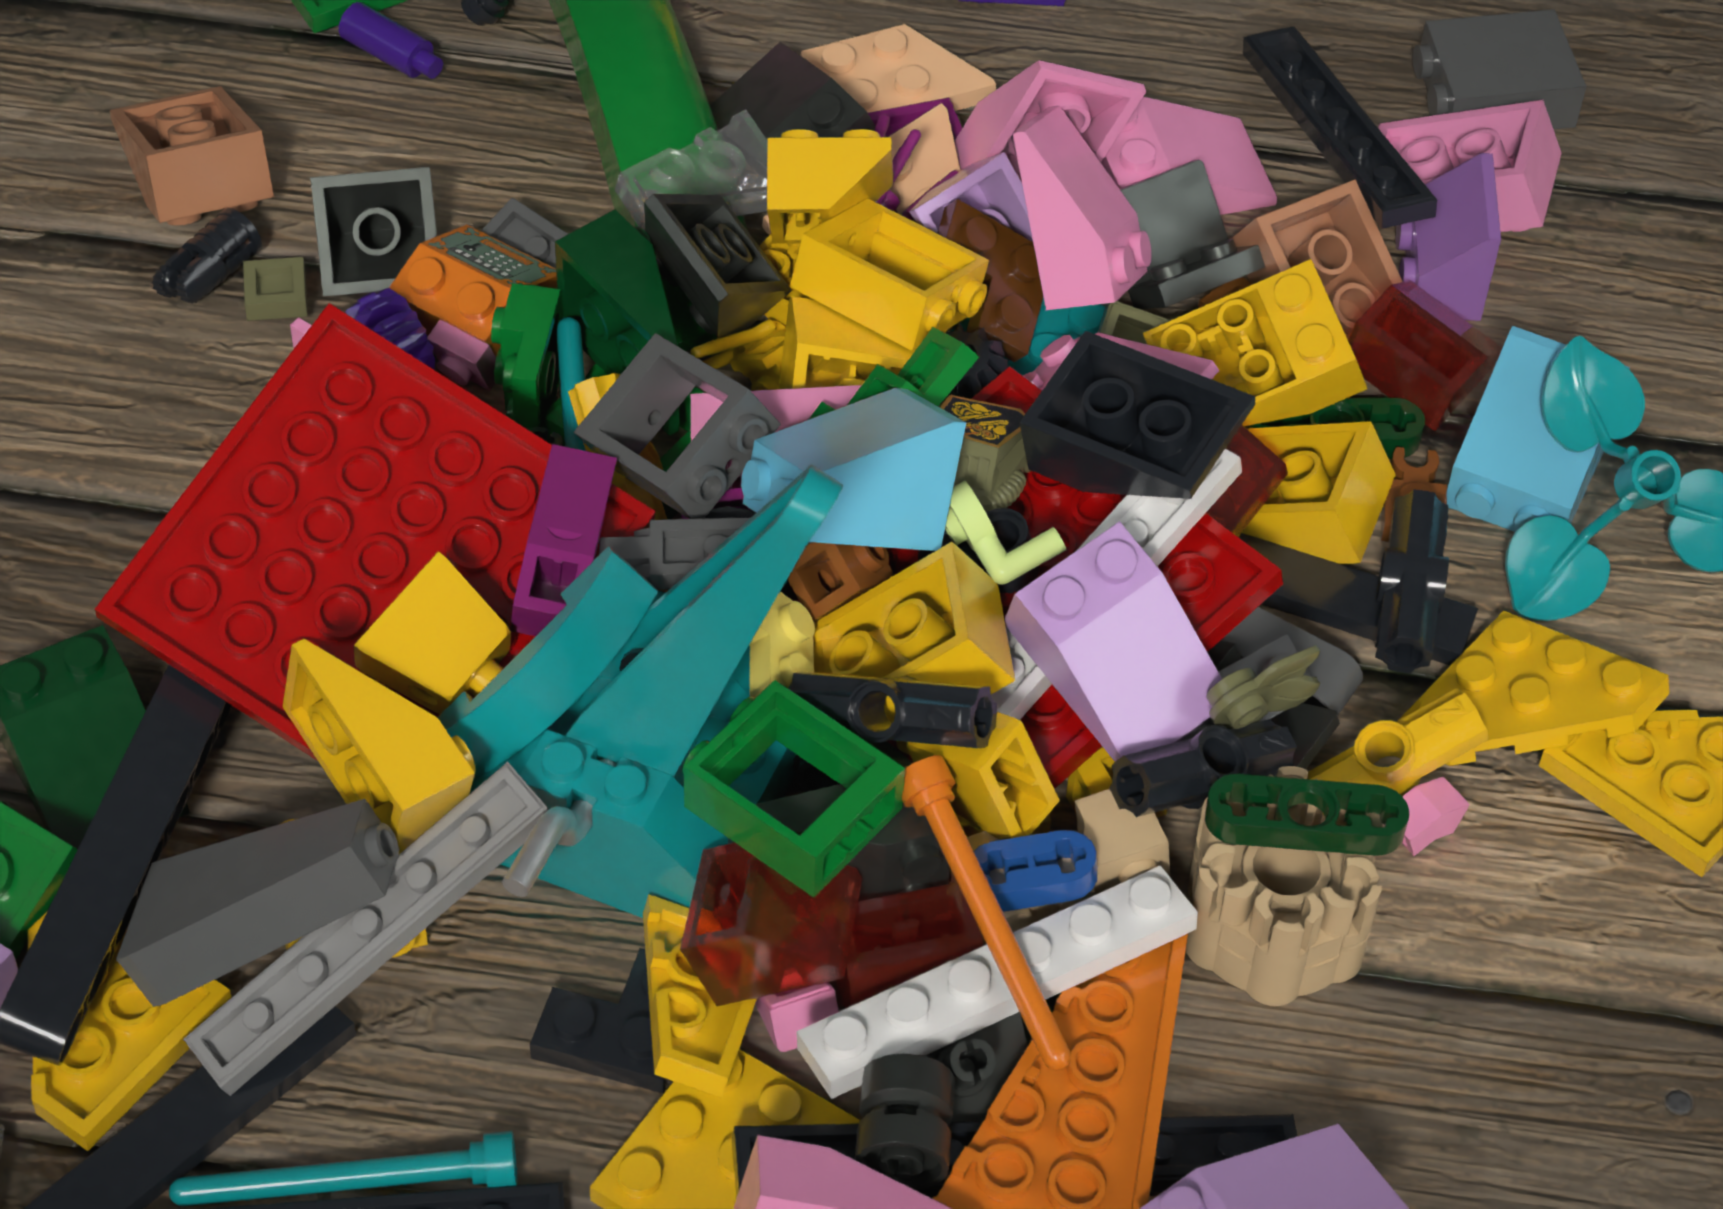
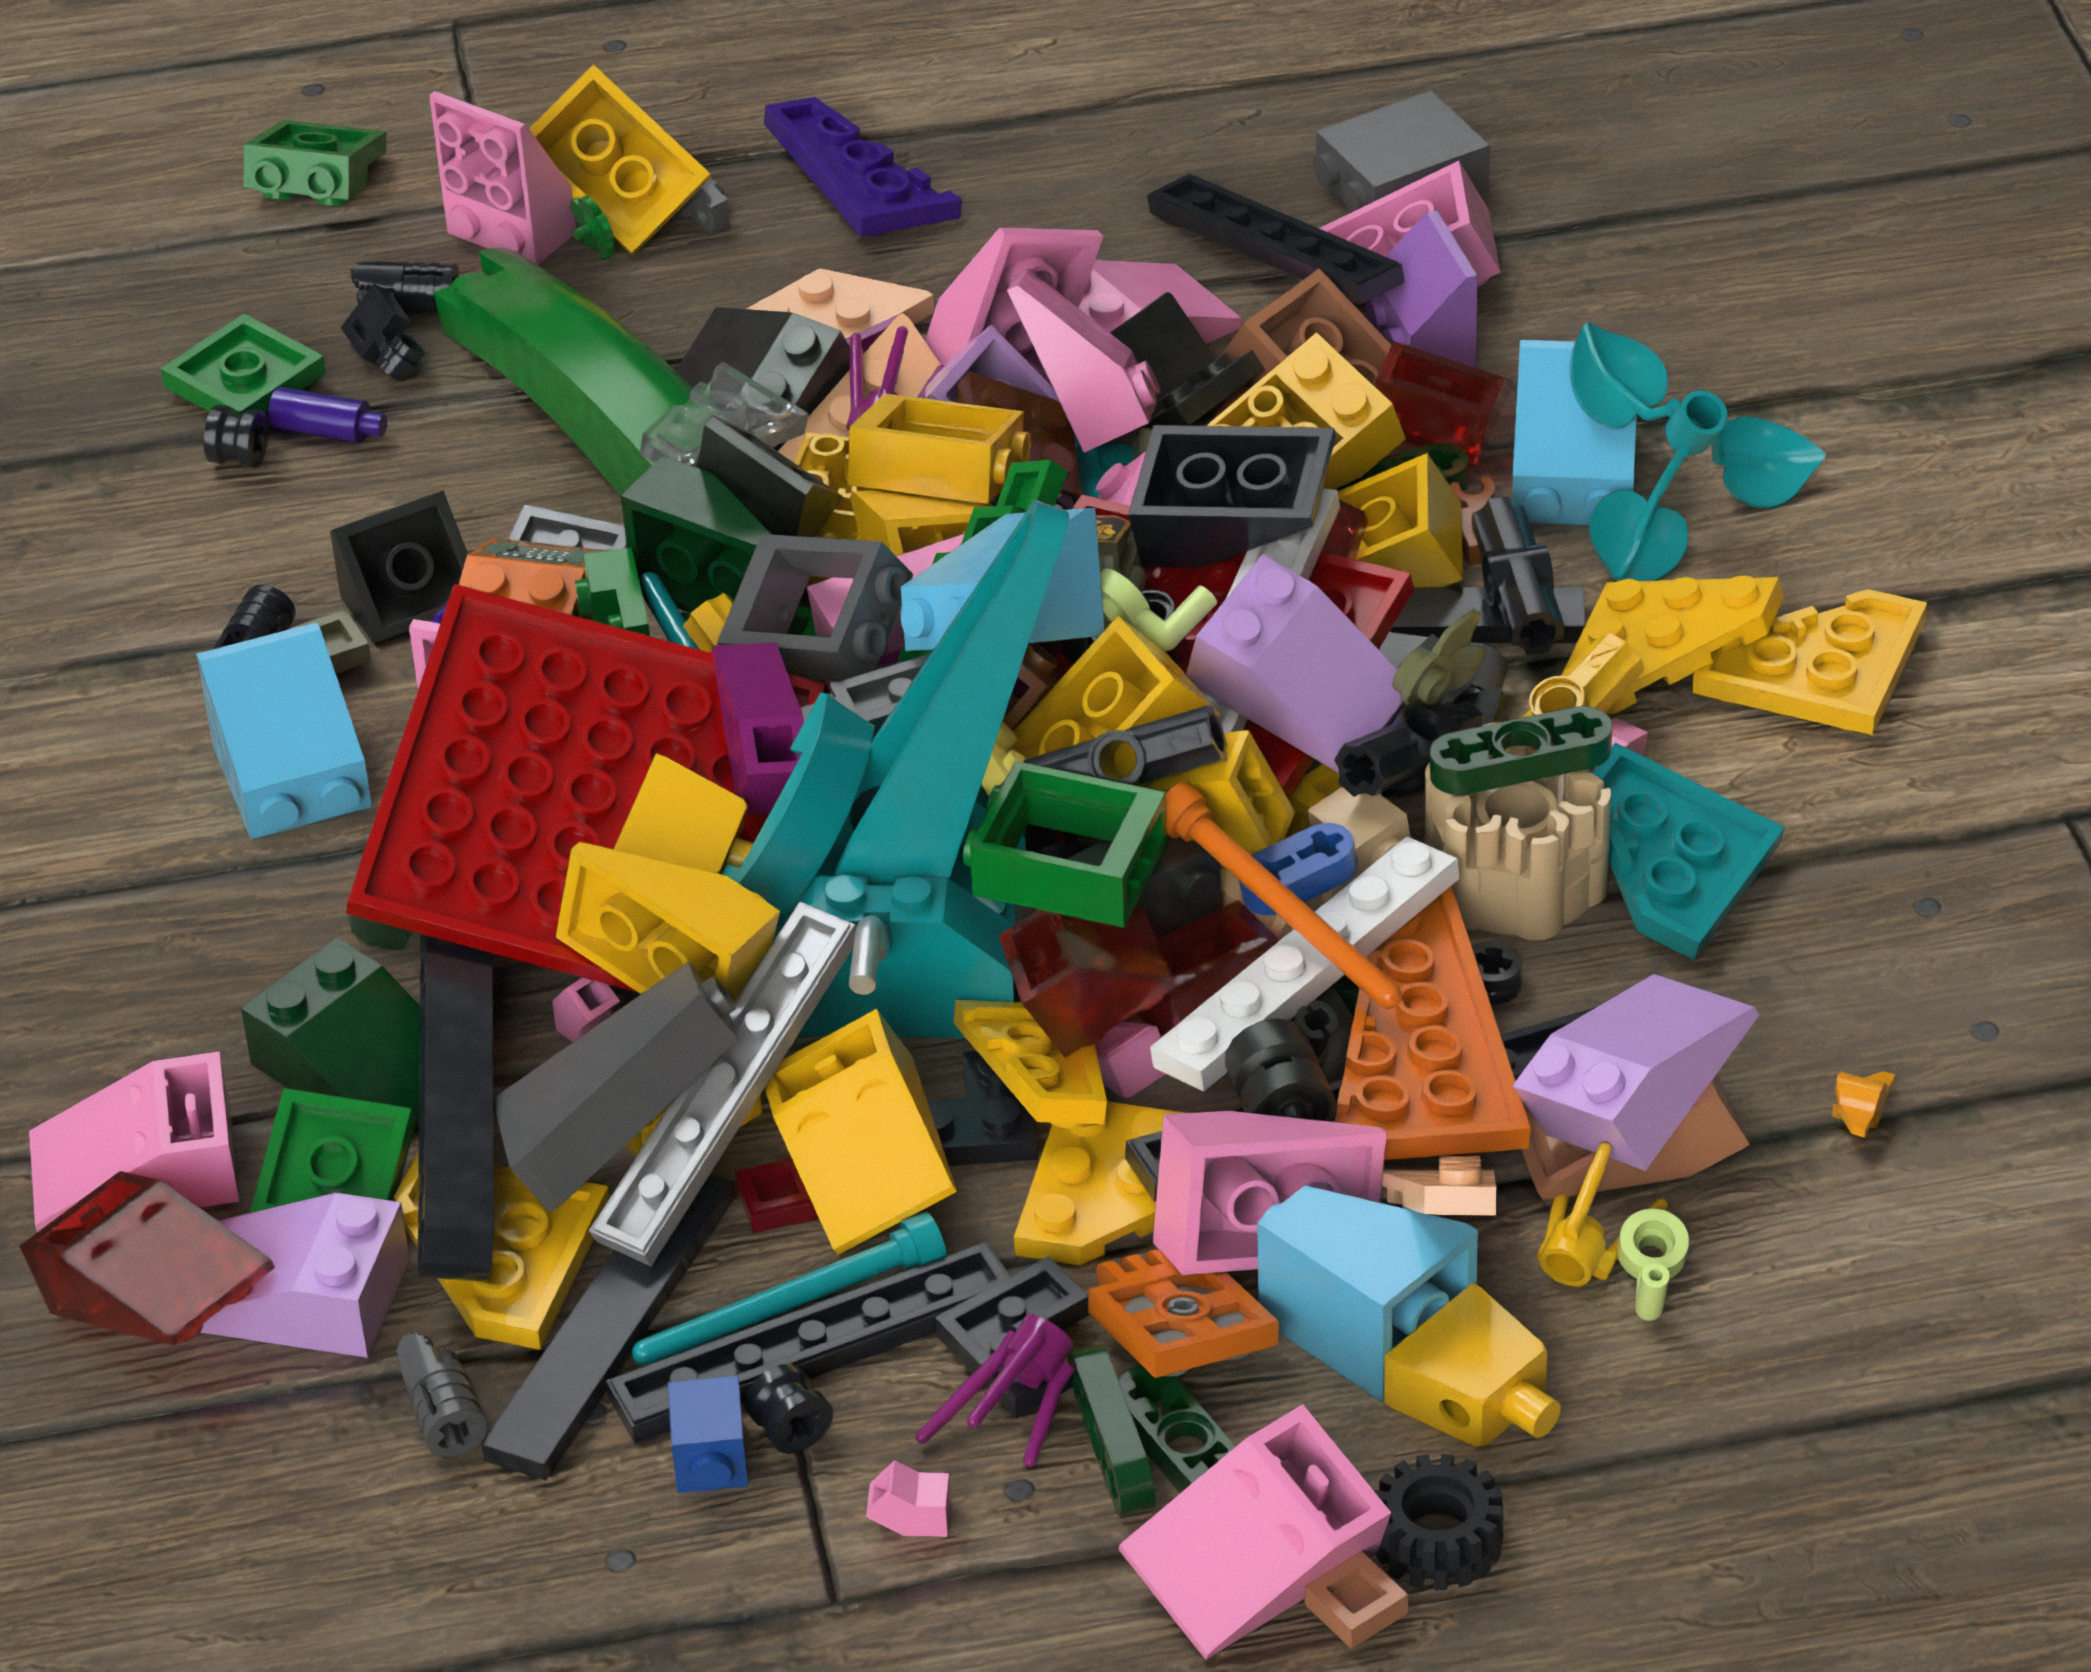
camera: 15 degrees left, 10 degrees down
nougat slope [110,86,274,226] -> none
yellow slope [767,129,893,243] -> none
none -> medium azure slope [197,622,372,840]
none -> black wheel [204,405,268,468]
none -> bright pink piece [552,977,620,1042]
none -> dark red tile [735,1158,818,1234]
none -> yellow slope [765,1009,957,1255]
none -> black bush [1472,941,1522,1005]
none -> teal plate [1592,743,1785,961]

